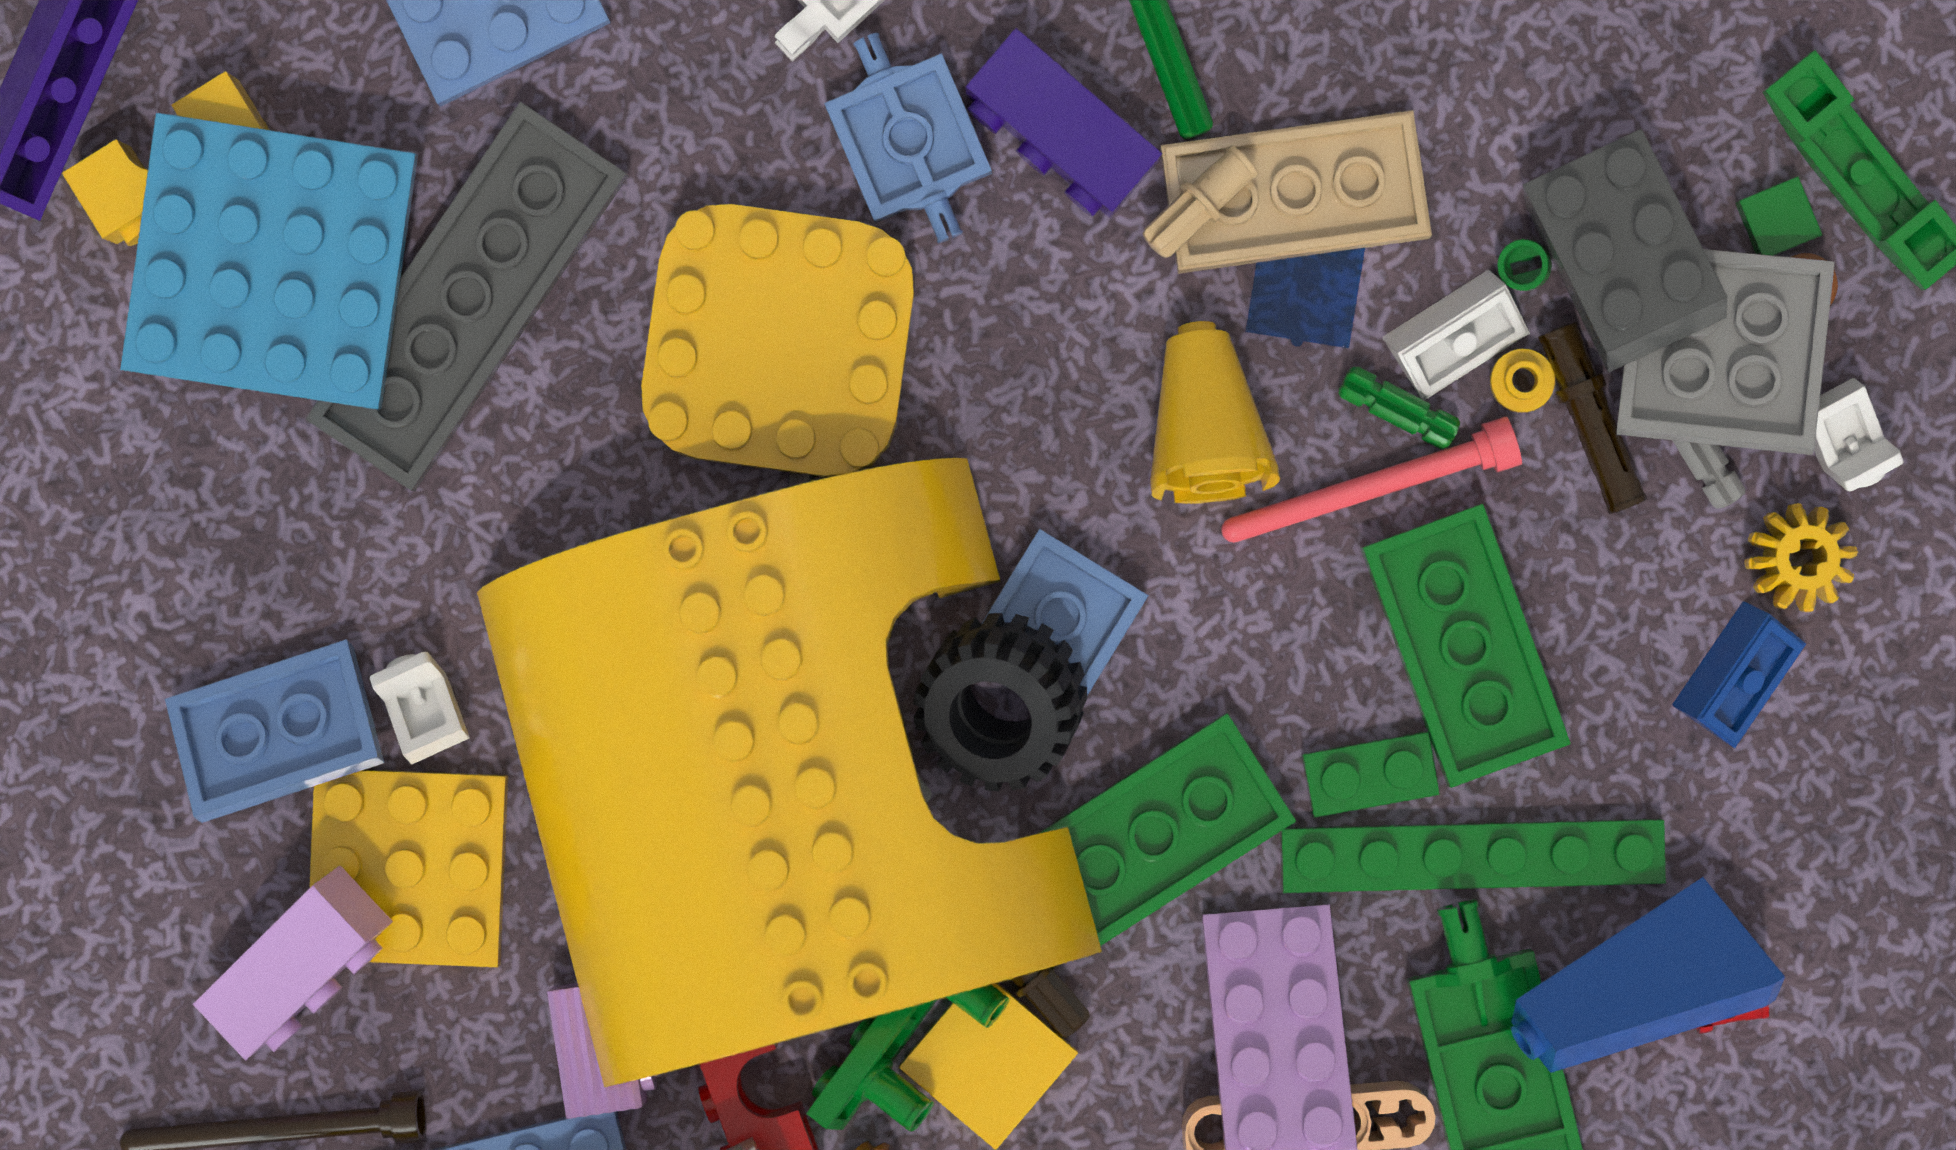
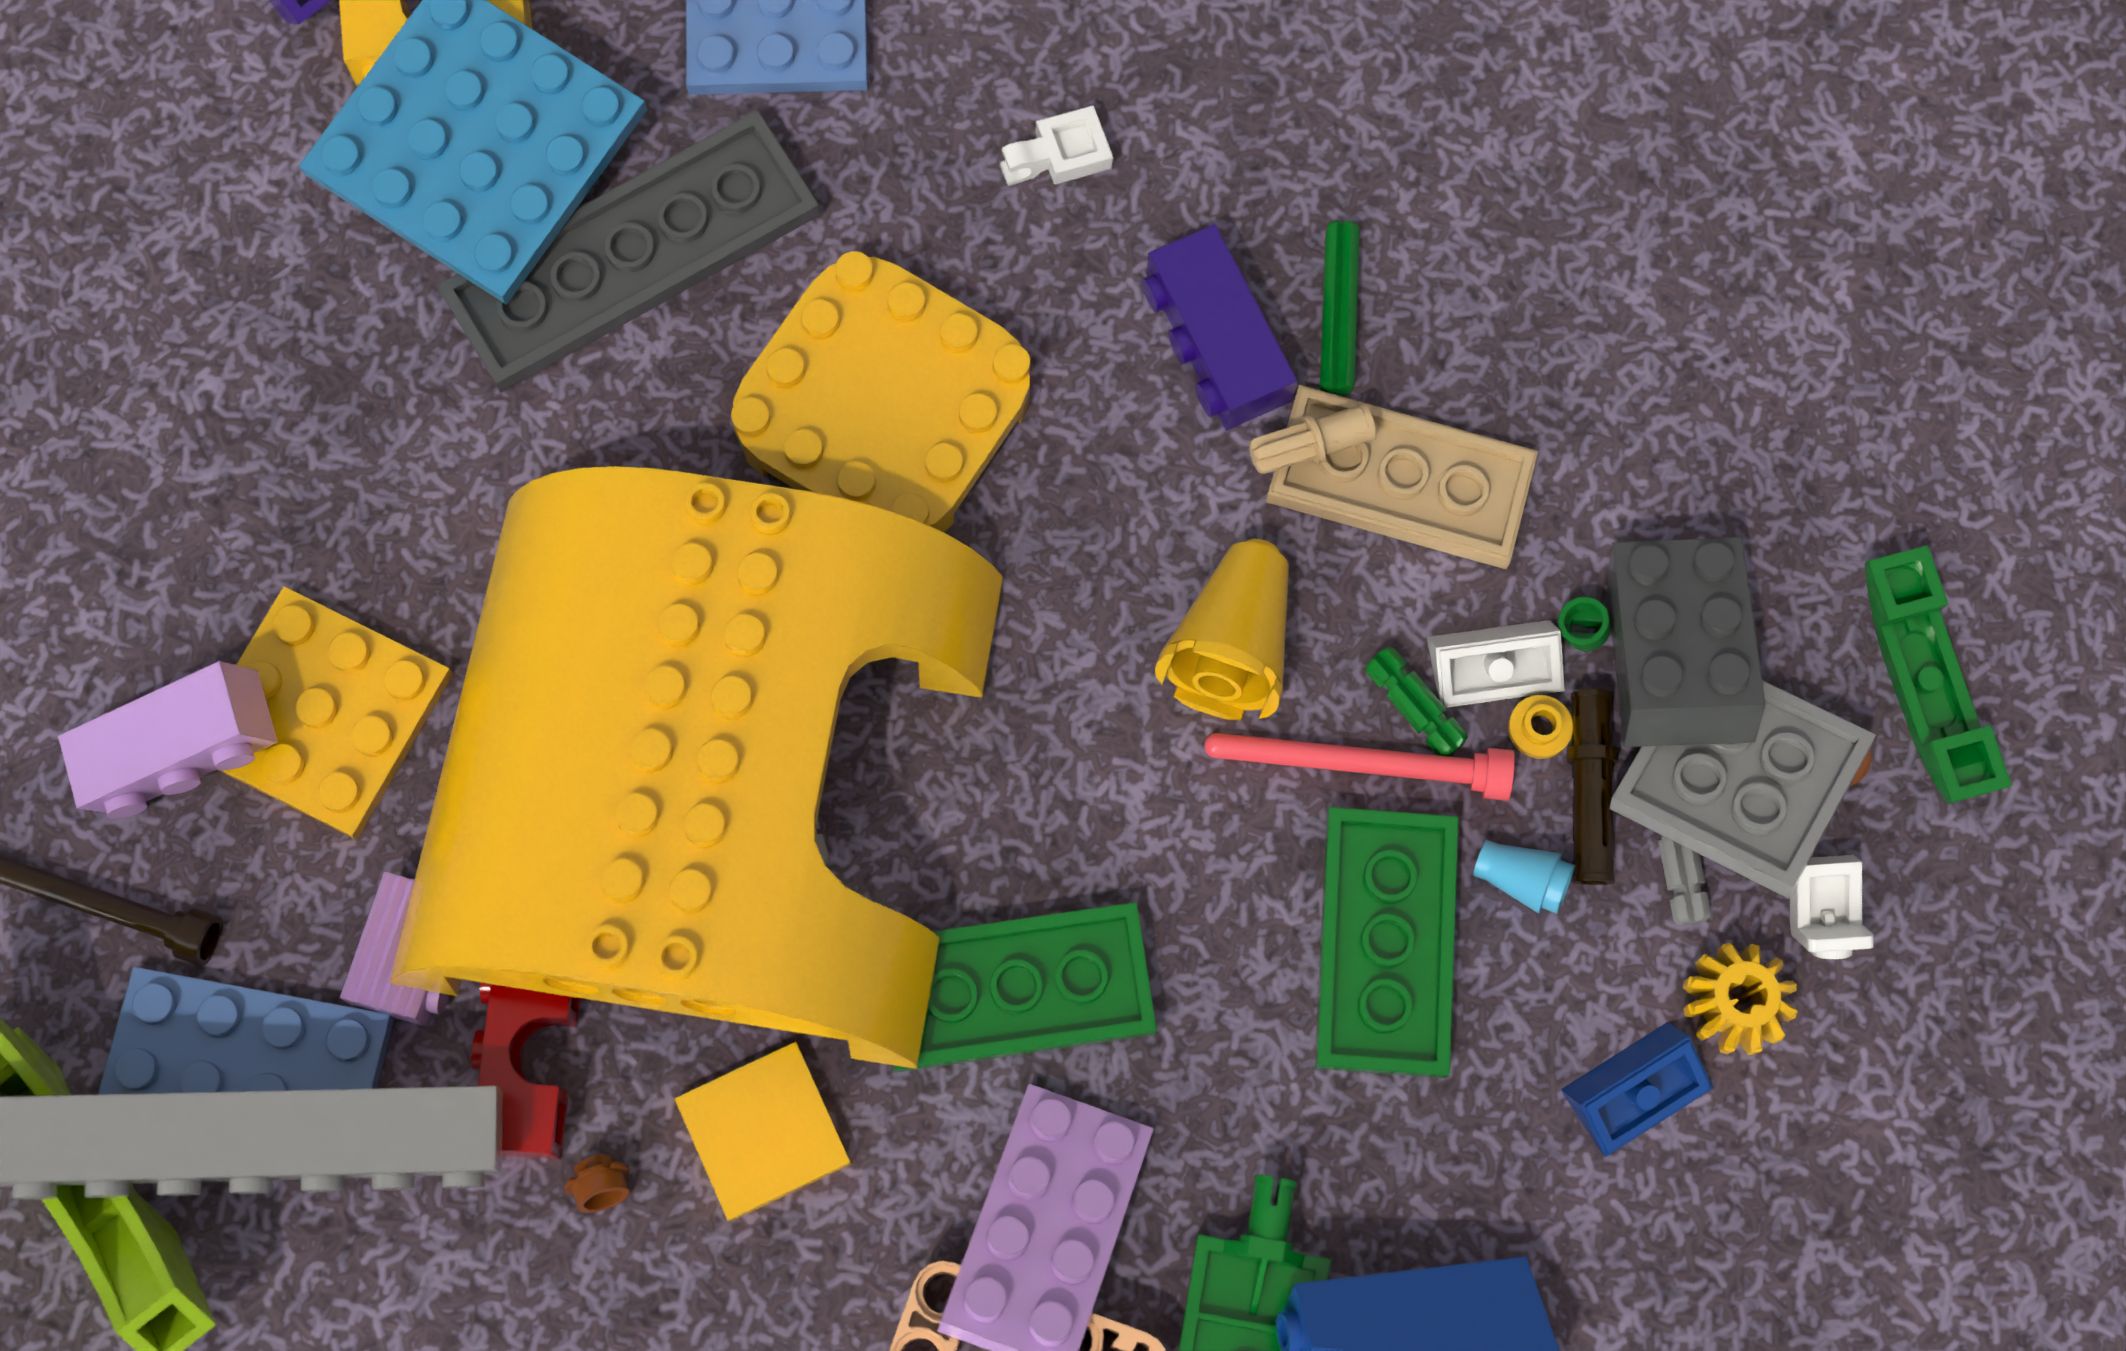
camera: 20 degrees right, 15 degrees down
medium blue plate [165,639,384,823] -> none
white bracket [370,652,470,764] -> none
green plate [806,984,1009,1132] -> none
medium blue plate [824,33,992,243] -> none
black tyre [913,613,1087,792] -> none
medium blue plate [981,529,1149,696] -> none
dark brown axle [1011,965,1090,1038] -> none
clear blue piece [1245,247,1365,349] -> none
green plate [1280,819,1666,893] -> none
green plate [1301,731,1440,818] -> none
green tile [1735,177,1822,256] -> none
none -> medium azure cone [1473,839,1575,914]

